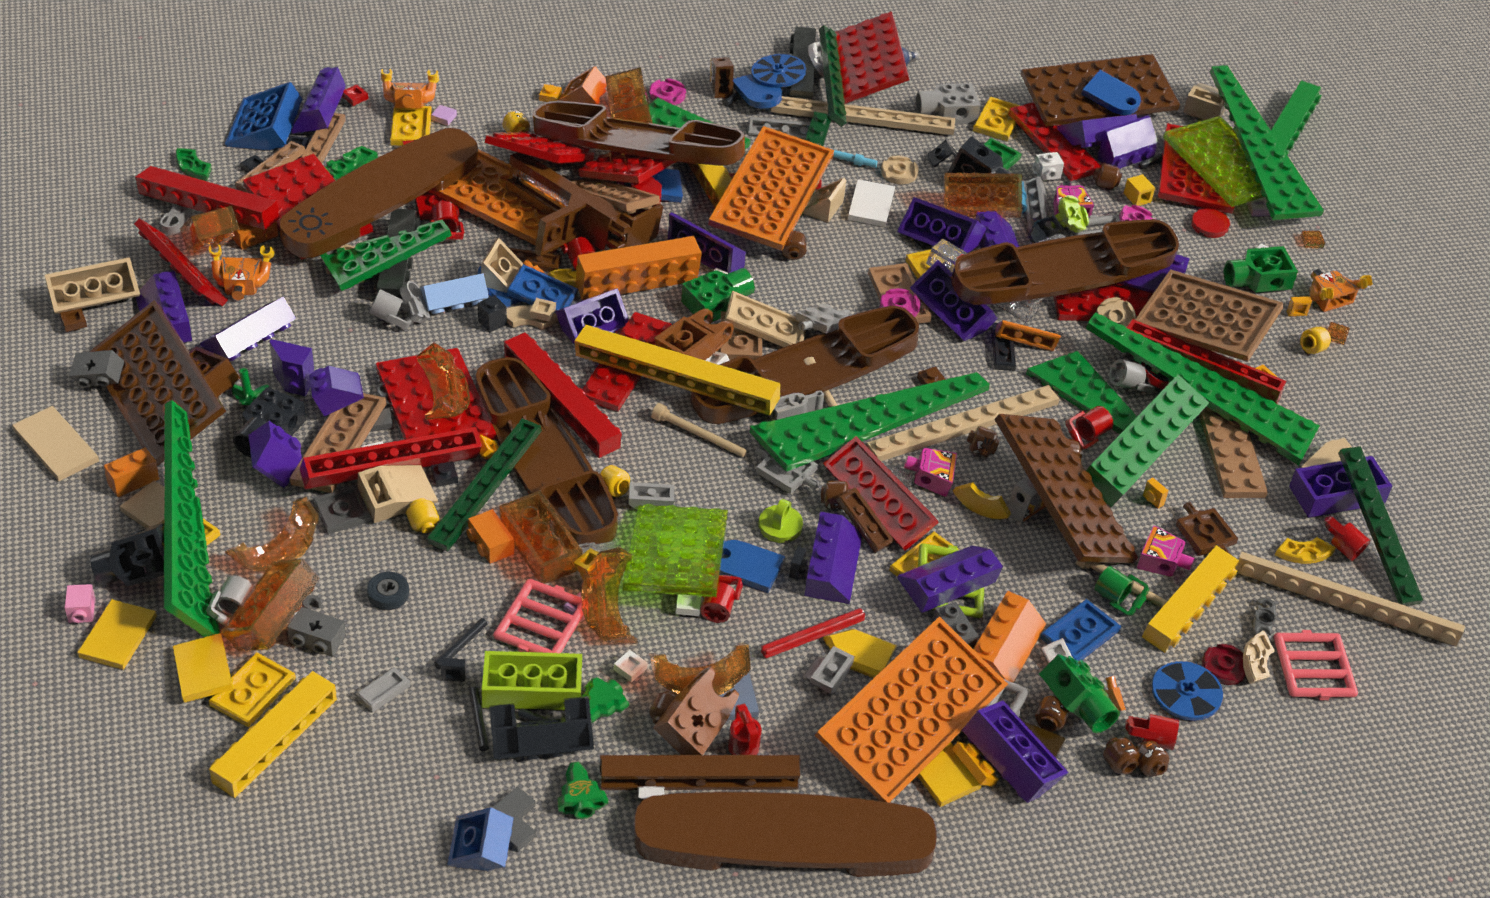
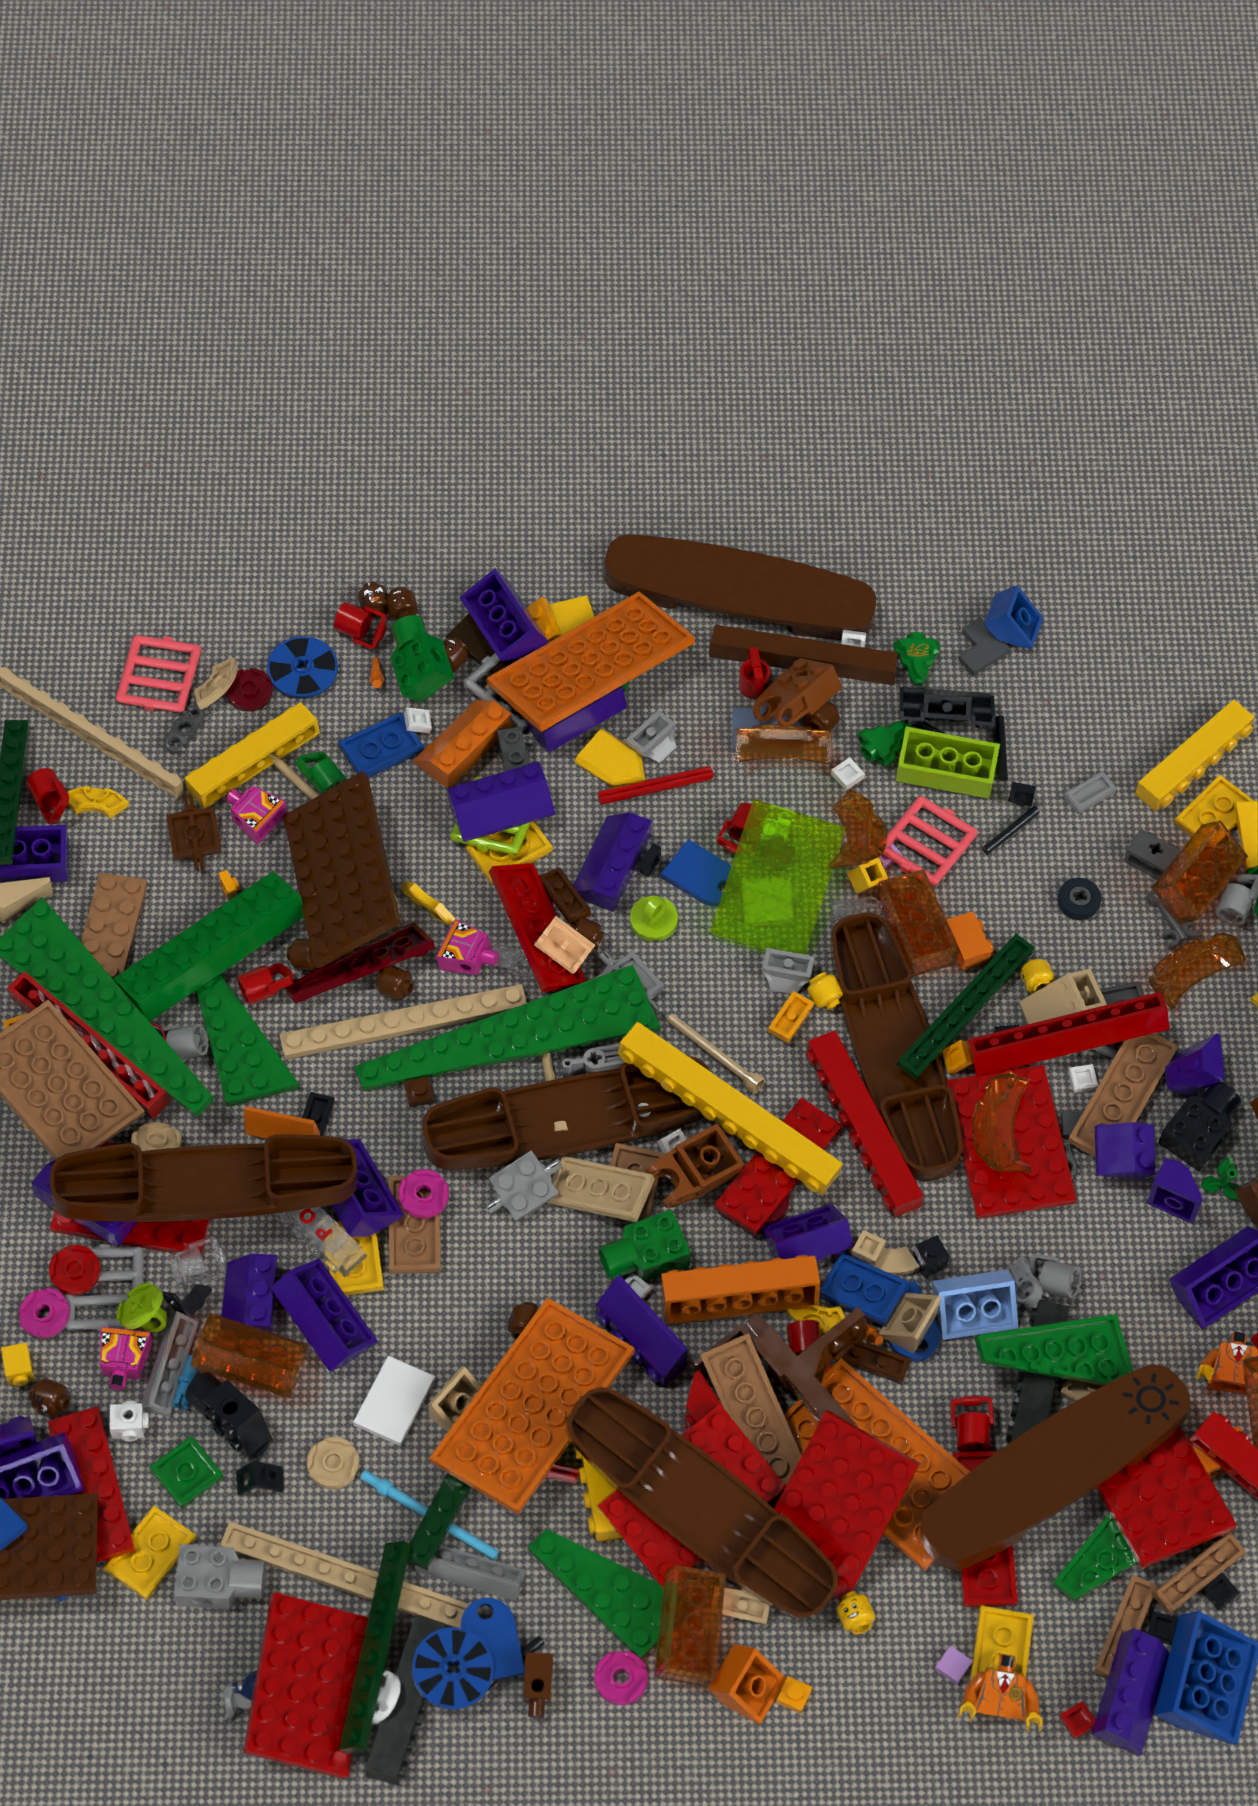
camera: 165 degrees left, 15 degrees up
none -> dark red wing [285,922,435,1004]
none -> light nougat hinge [534,916,595,974]
none -> light orange plate [768,991,815,1044]

